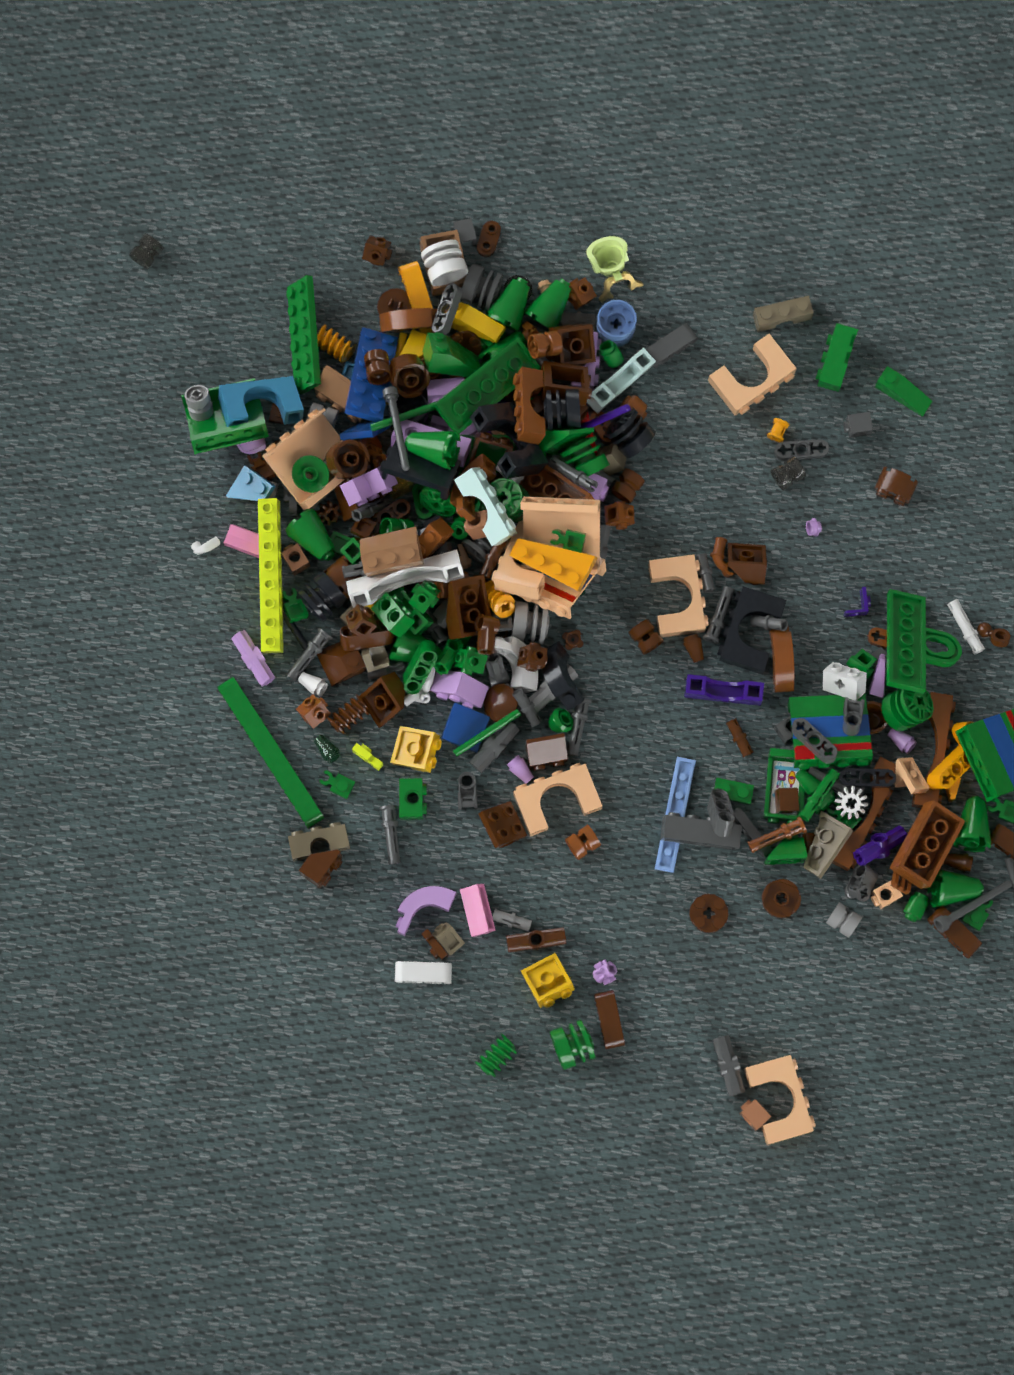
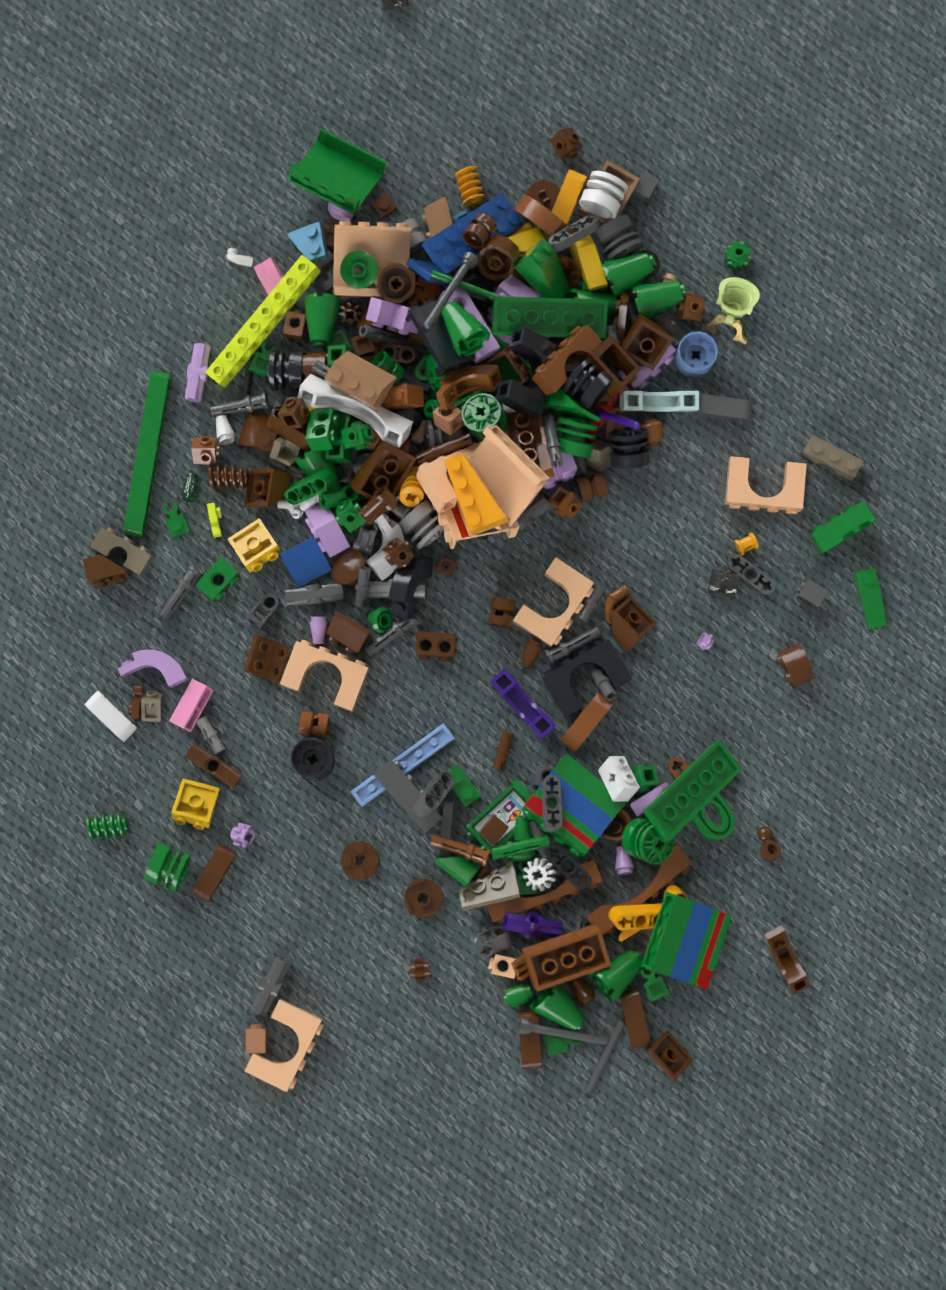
camera: 45 degrees right, 5 degrees up
light grey wheel [185,385,214,421] -> none
dark azure arch [218,376,304,427] -> none
green plate [286,275,321,395] -> none
green bar [453,709,521,757] -> none
light aqua arch [454,467,517,546] -> none
reddish brown plate [477,221,501,257] -> none
dark orange wheel [528,331,562,359] -> none
green plate [550,529,586,553] -> none
green brick [599,340,624,368] -> none
light grey wheel [826,902,862,938] -> none
dark grey piece [842,697,865,736] -> none
dark purple bracket [843,587,871,617] -> none
light nougat slope [895,757,929,794] -> none
white pin [947,599,985,655] -> none
none -> black wheel [291,737,335,781]
none -> reddish brown gear [409,958,430,982]
none -> reddish brown brick [415,631,456,662]
none -> green brick [723,240,752,271]

